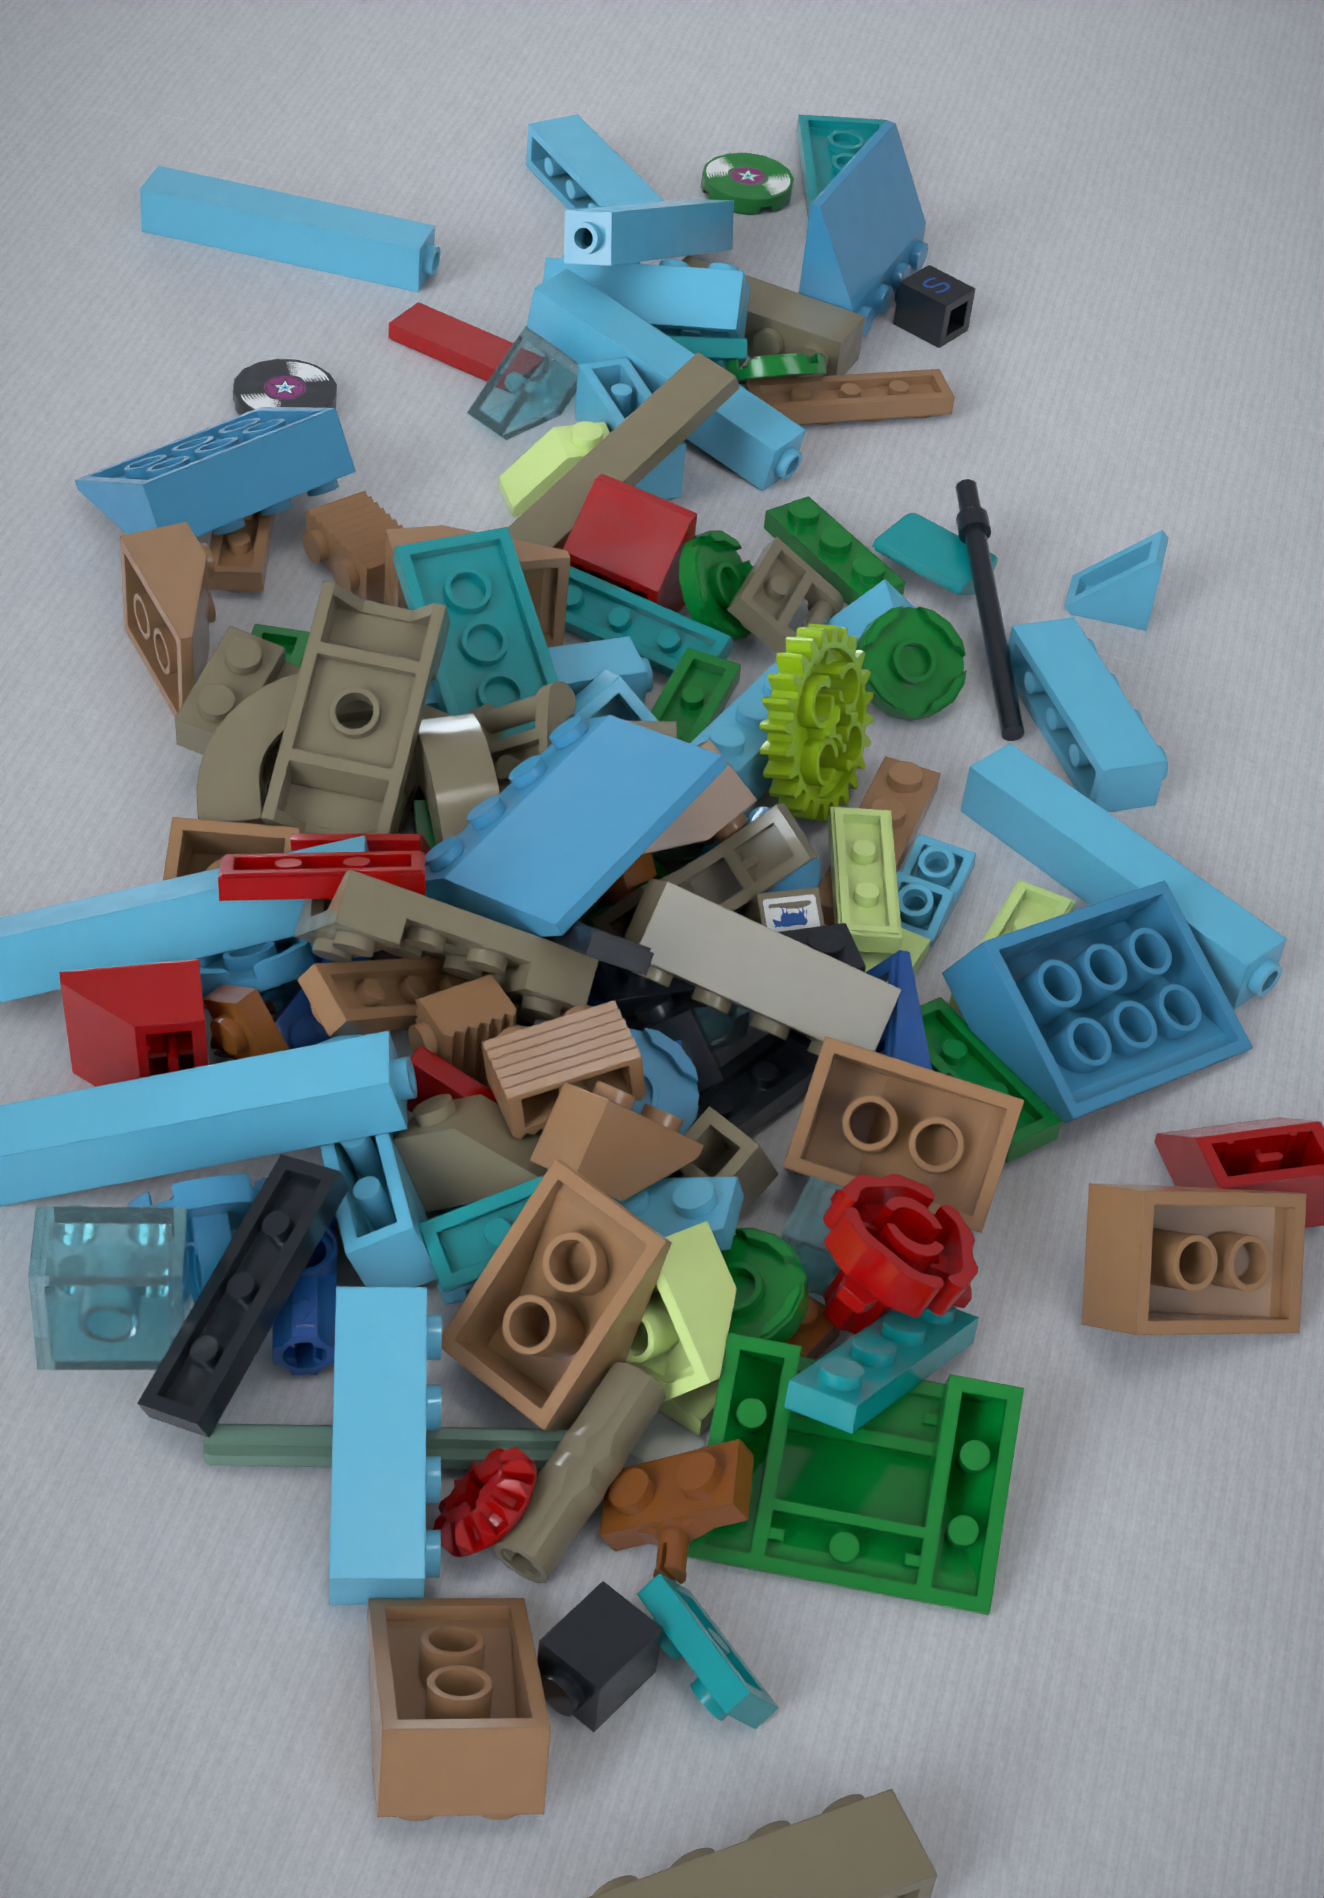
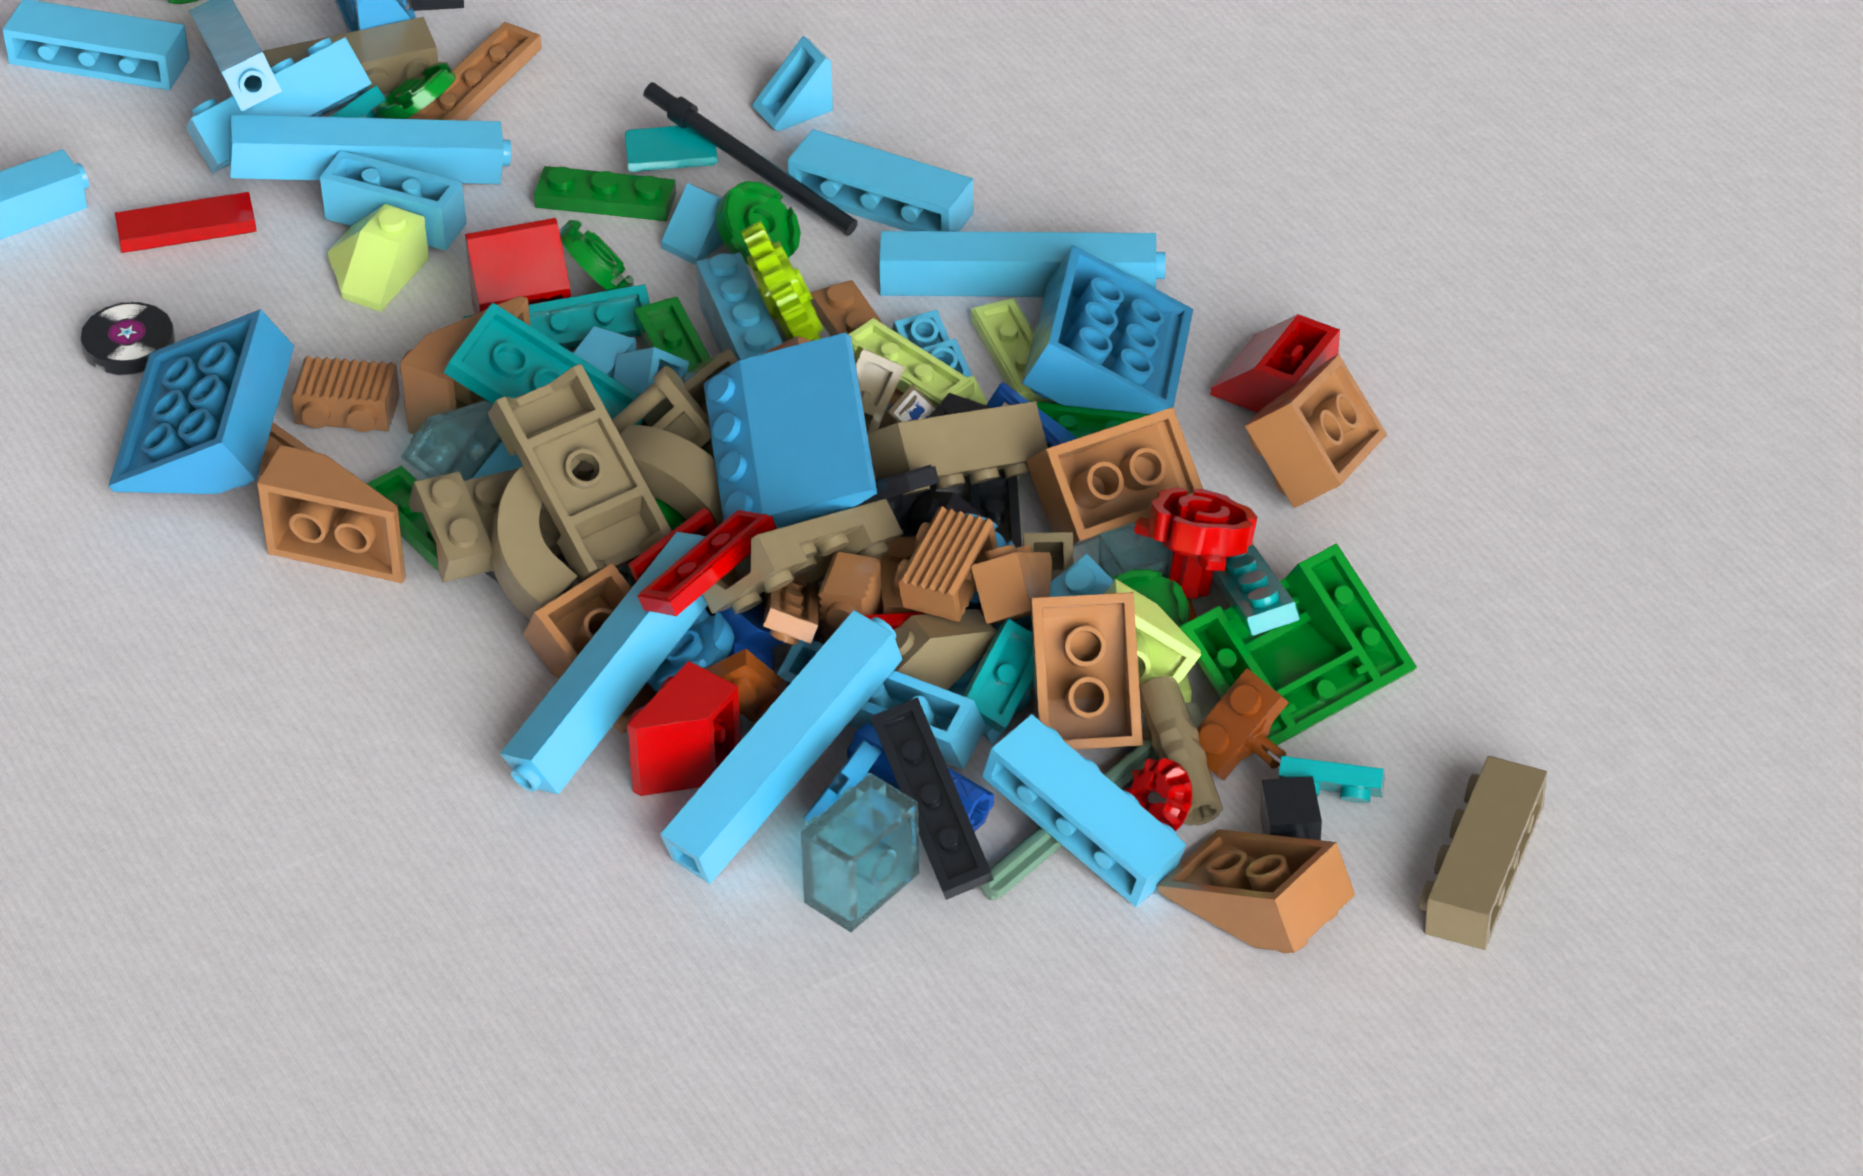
camera: 40 degrees left, 0 degrees up
clear light blue slope [467,326,579,440] -> none
dark tan tile [508,353,739,550] -> none
dark tan plate [727,537,844,653] -> none

